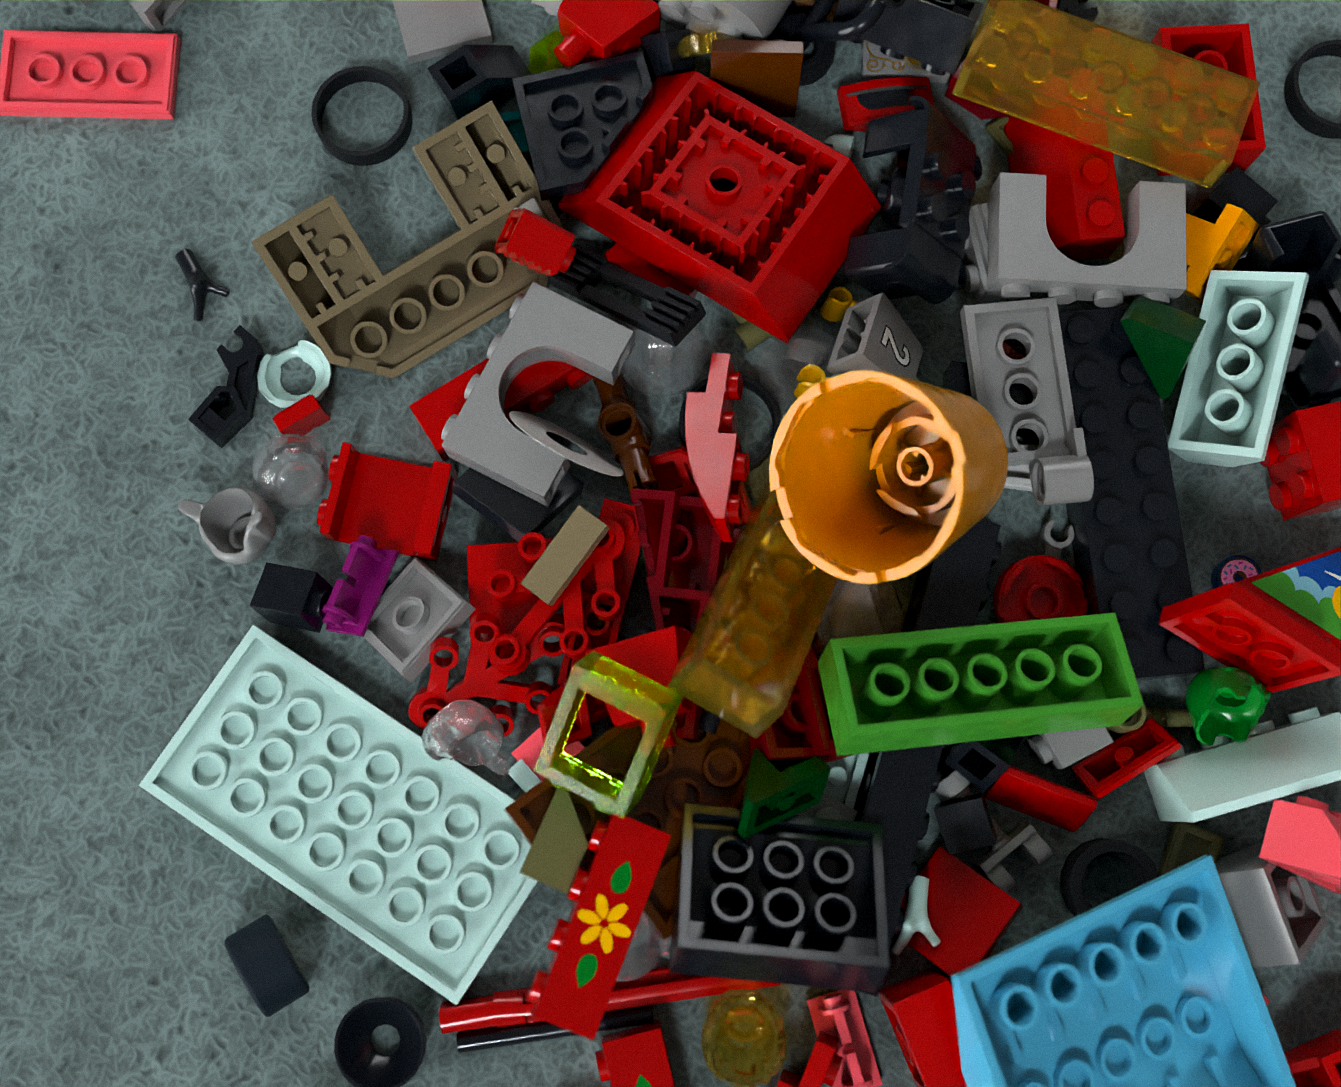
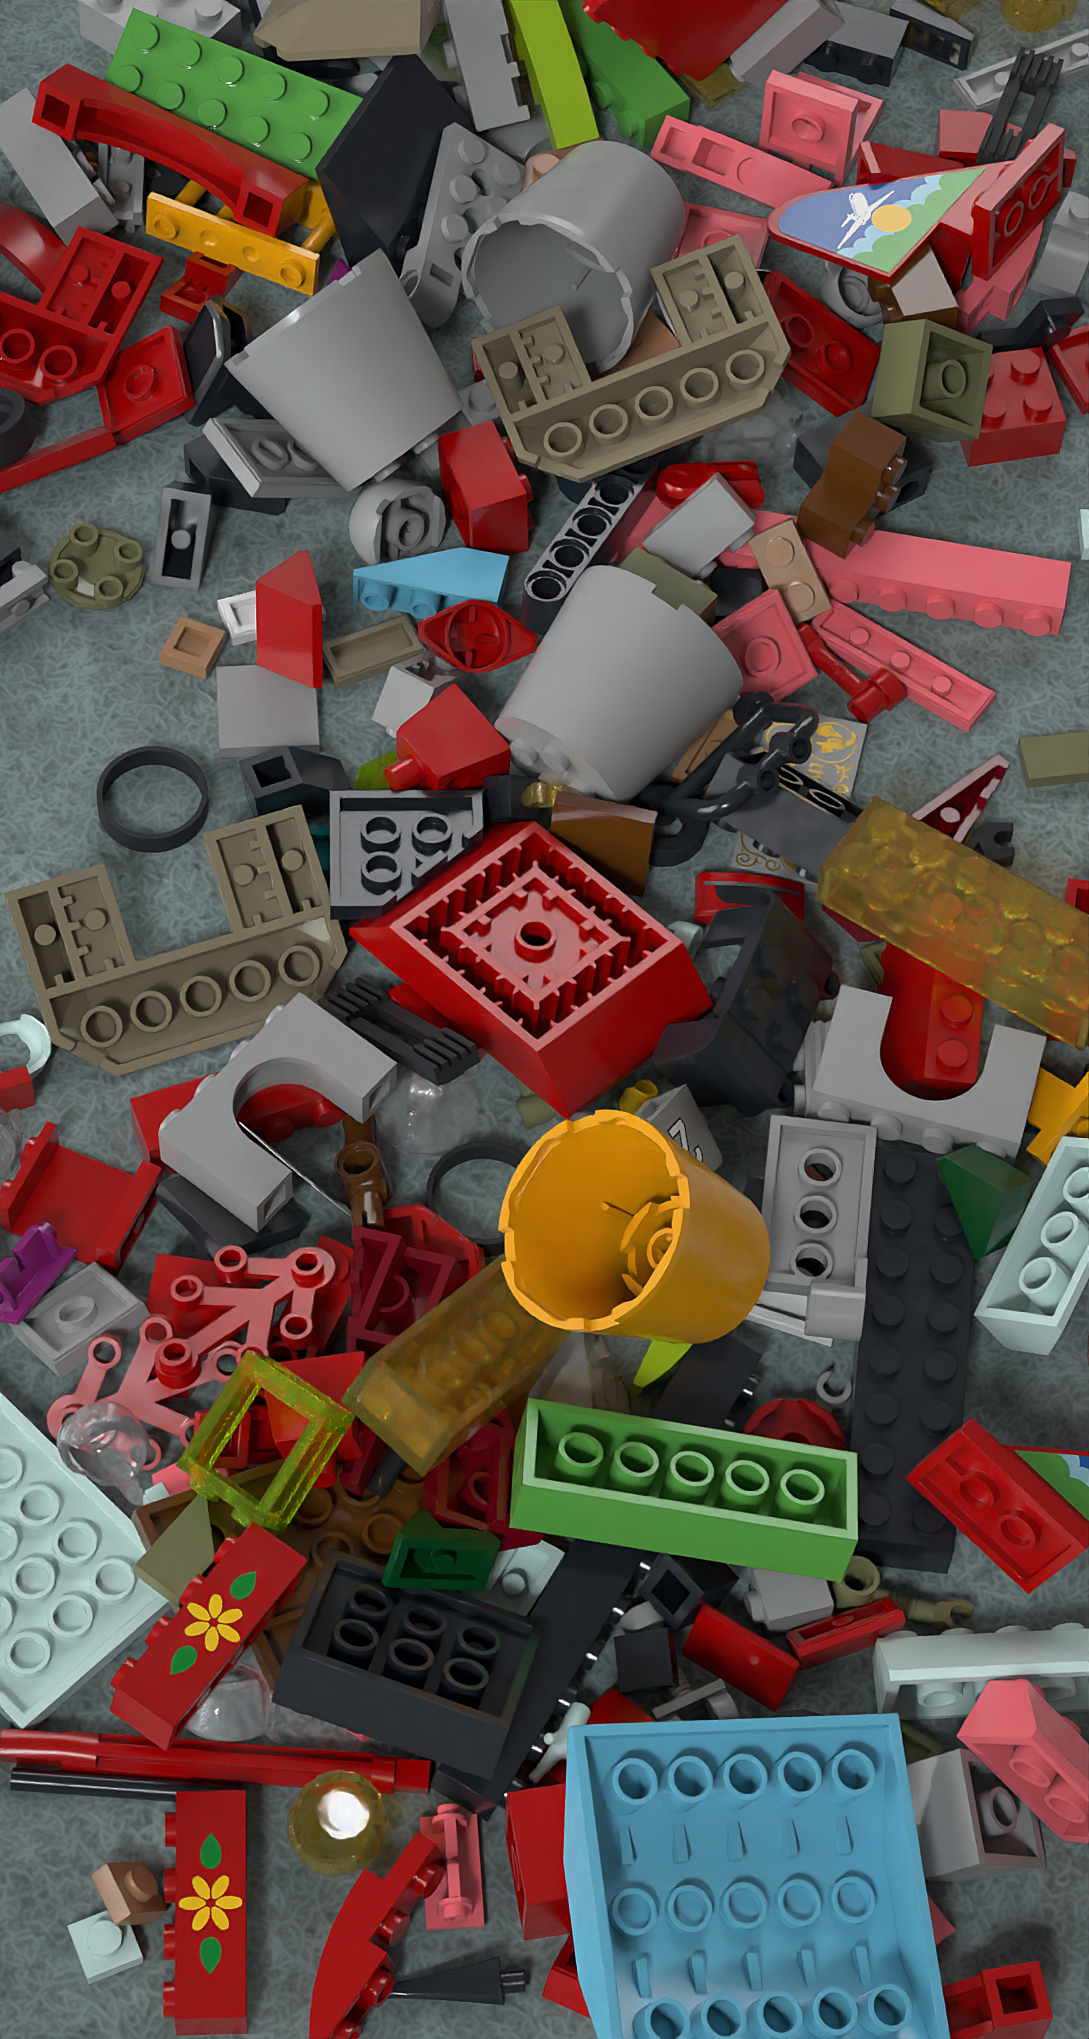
camera: 10 degrees right, 20 degrees down
red brick [494,208,576,276] -> none
dark tan piece [521,505,610,607] -> none
slope [685,353,750,542] -> none
green hair [1185,666,1272,746] -> none

